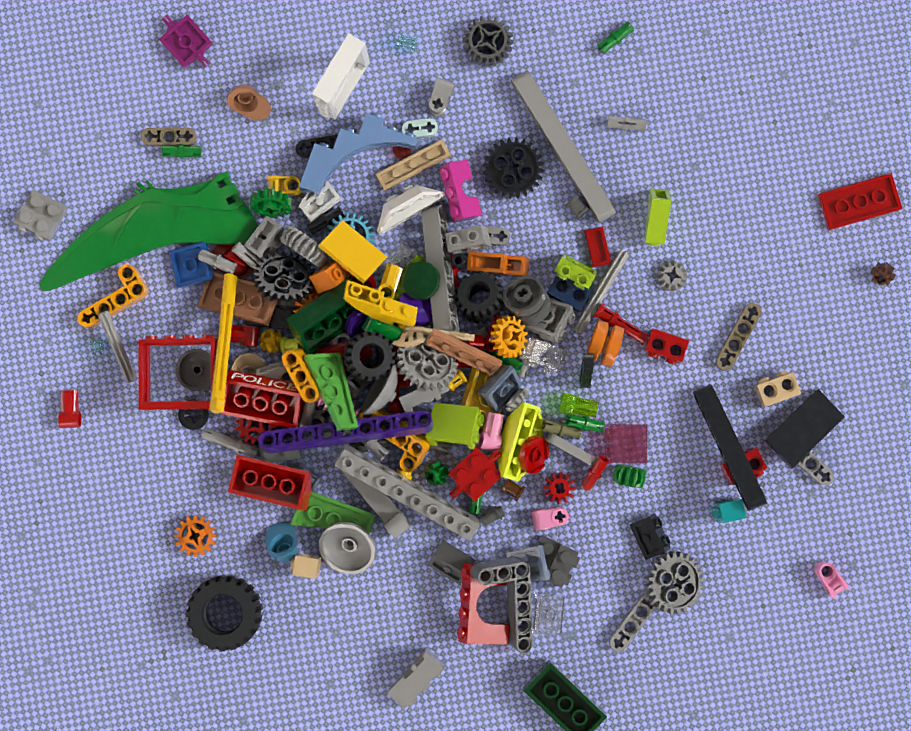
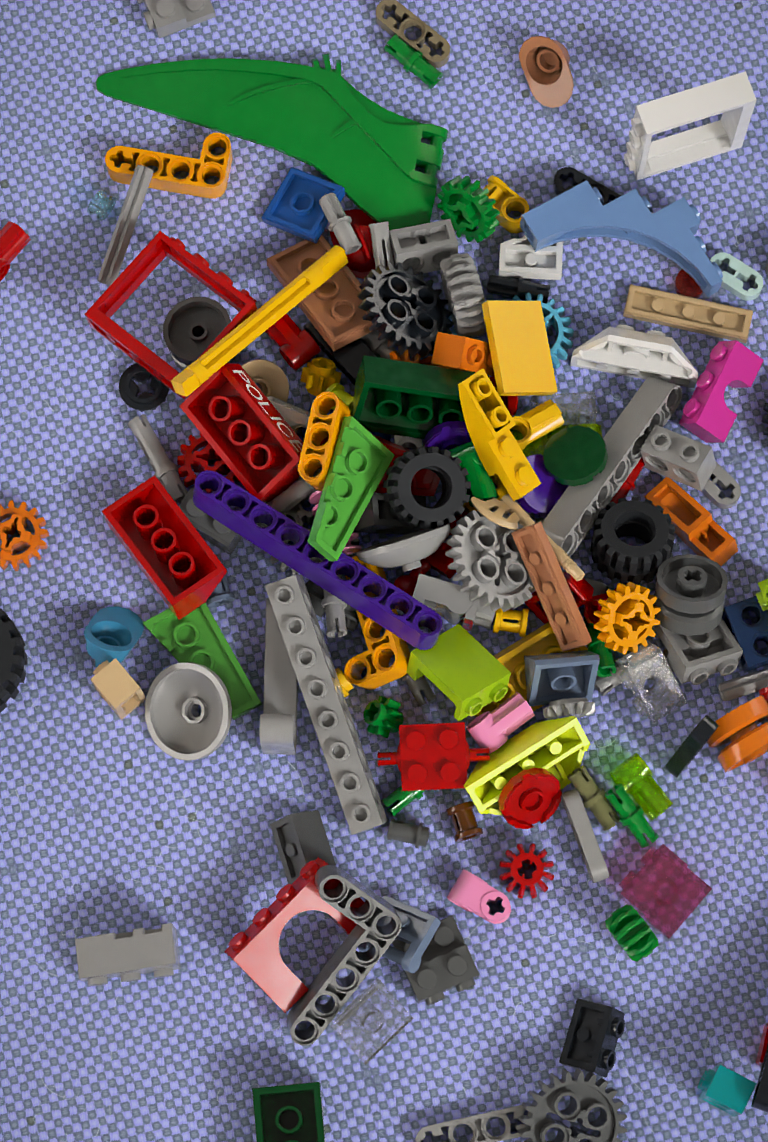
camera: 40 degrees right, 10 degrees down
black pin [452,253,468,268] -> none
red axle [581,455,610,491] -> none

